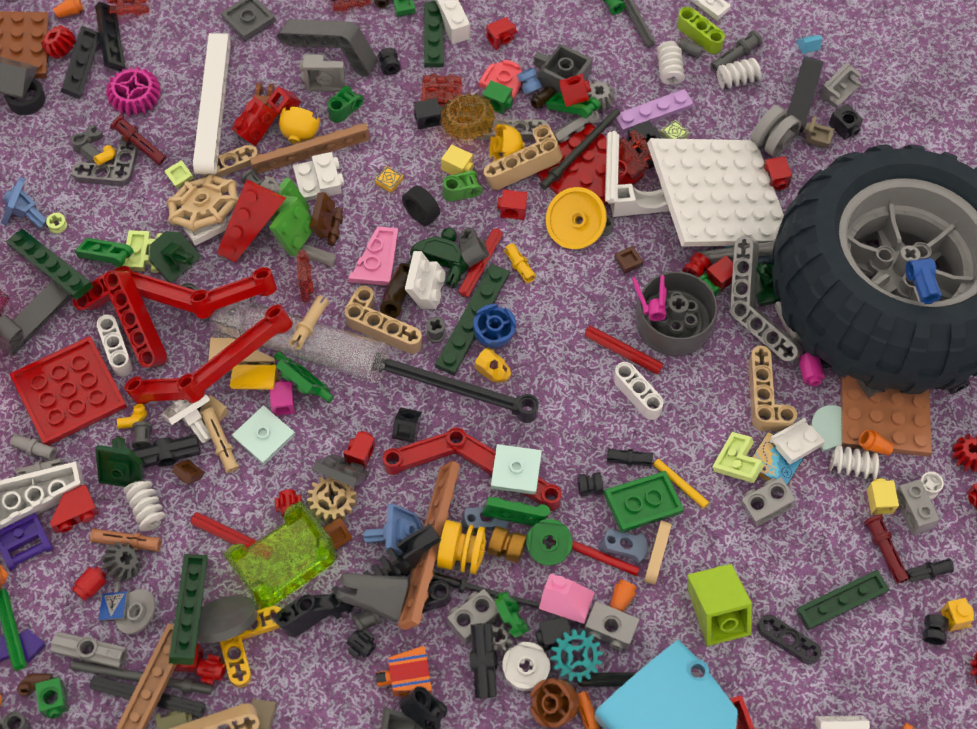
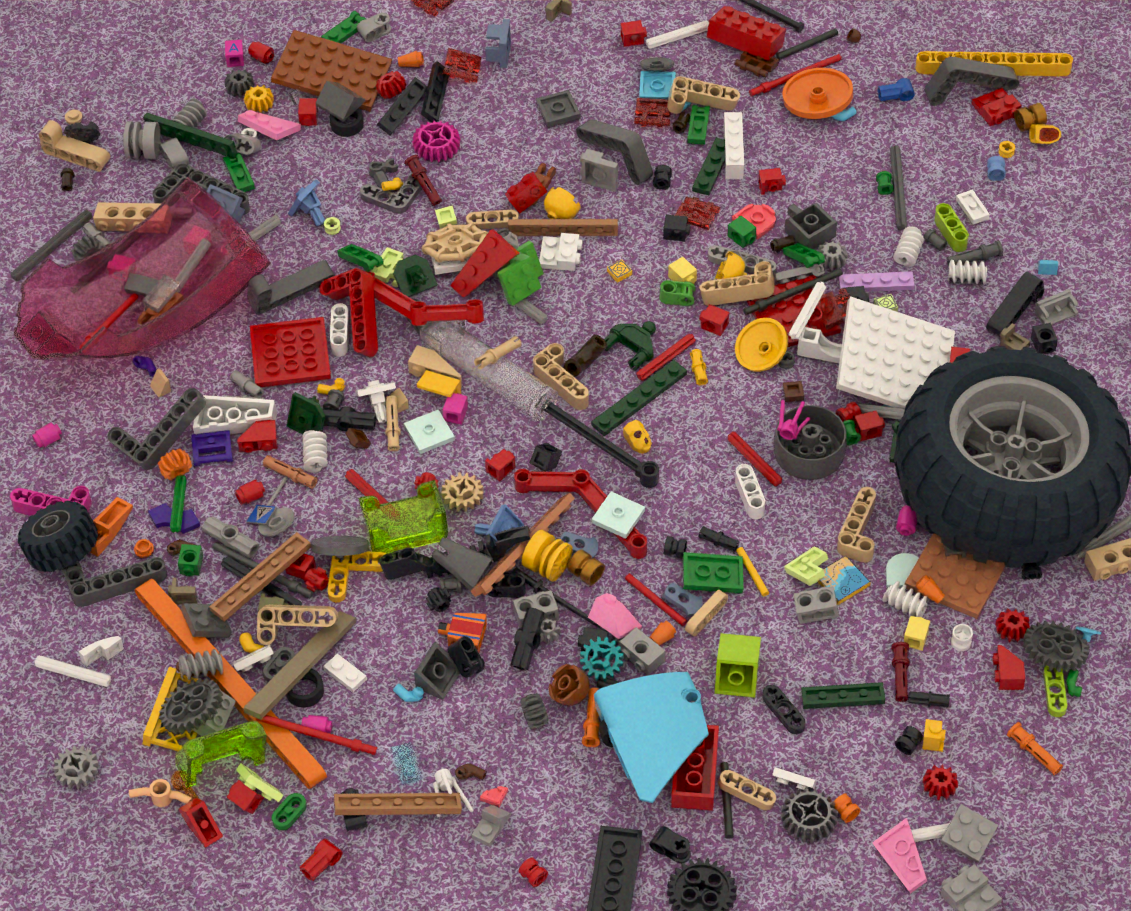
camera: 25 degrees right, 10 degrees down
dark green plate [6,229,93,301] -> none
dark grey gear [101,542,142,583] -> none
red piece [124,304,293,405] -> none
dark green plate [169,554,208,665] -> none
white beam [193,33,231,174] -> none
red brick [266,86,301,115] -> none
green plate [274,351,334,404] -> none
clear red plate [297,250,314,302] -> none
reddish brown plate [310,192,343,246] -> none
dark grey plate [312,454,370,487] -> none
dark orange plate [320,518,352,551] -> none
green piece [328,85,364,123] -> none
bright pink wing [348,226,398,286] -> none
black tyre [402,185,441,226] -> none
white plate [405,251,445,309] -> none
dark grey bush [426,316,446,343] -> none
clear yellow gear [441,92,495,142] -> none
dark grey piece [458,227,489,267] -> none
blue cylinder [473,304,517,348] -> none
green plate [482,497,550,526] -> none
green plate [494,591,530,639] -> none
white plate [502,642,550,691] -> none
medium blue wheel [516,67,542,94] -> none
green plate [526,519,573,566] -> none
red brick [559,74,591,107] -> none
light grey beam [730,236,803,361] -> none
light grey wheel [751,105,802,157] -> none
white plate [769,418,825,465] -> none
light grey brick [896,479,940,536] -> none
blue piece [906,258,942,304] -> none

